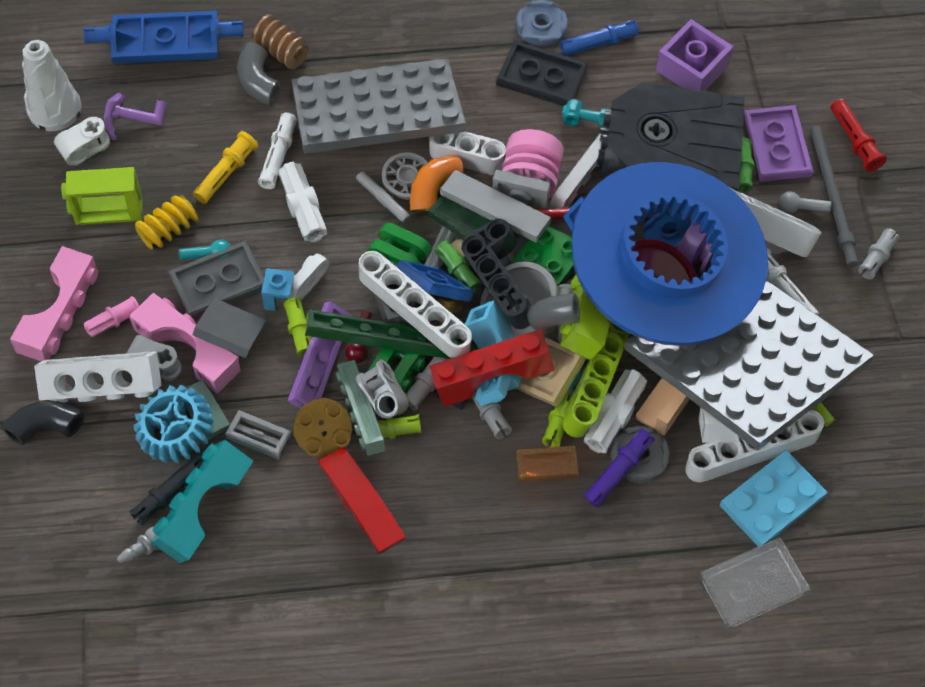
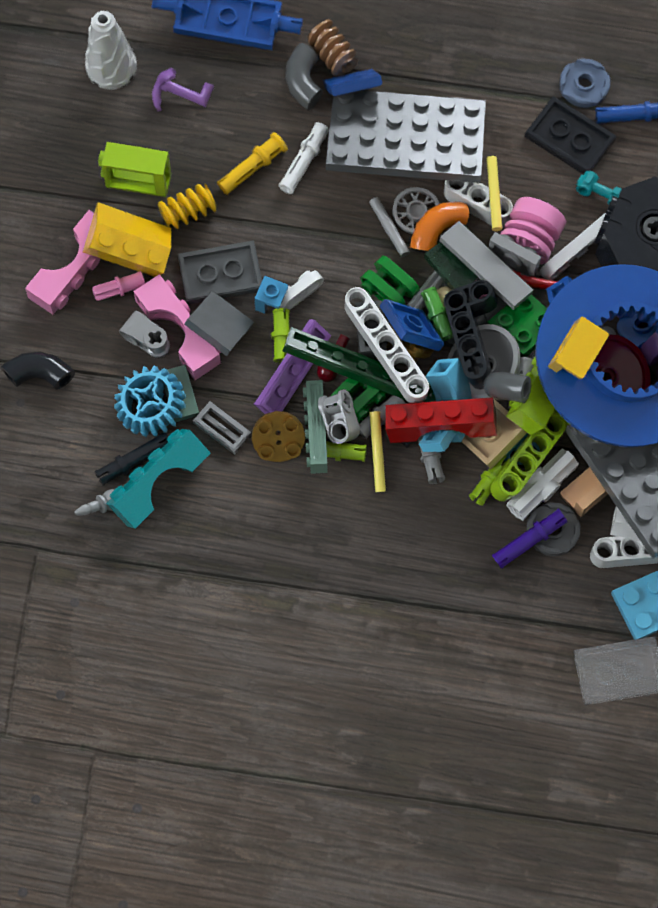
camera: 15 degrees right, 10 degrees up
white brick [34,351,162,403] -> none
white piece [54,117,110,166] -> none
teal bar [178,240,231,260] -> none
white piece [278,162,327,243] -> none
red slope [318,447,406,555] -> none
clear orange plate [516,446,579,482] -> none
none -> yellow slope [83,202,171,277]
none -> blue tile [323,69,382,96]
none -> light yellow bar [369,411,386,492]
none -> light yellow bar [486,156,502,231]
none -> yellow panel [548,316,609,379]

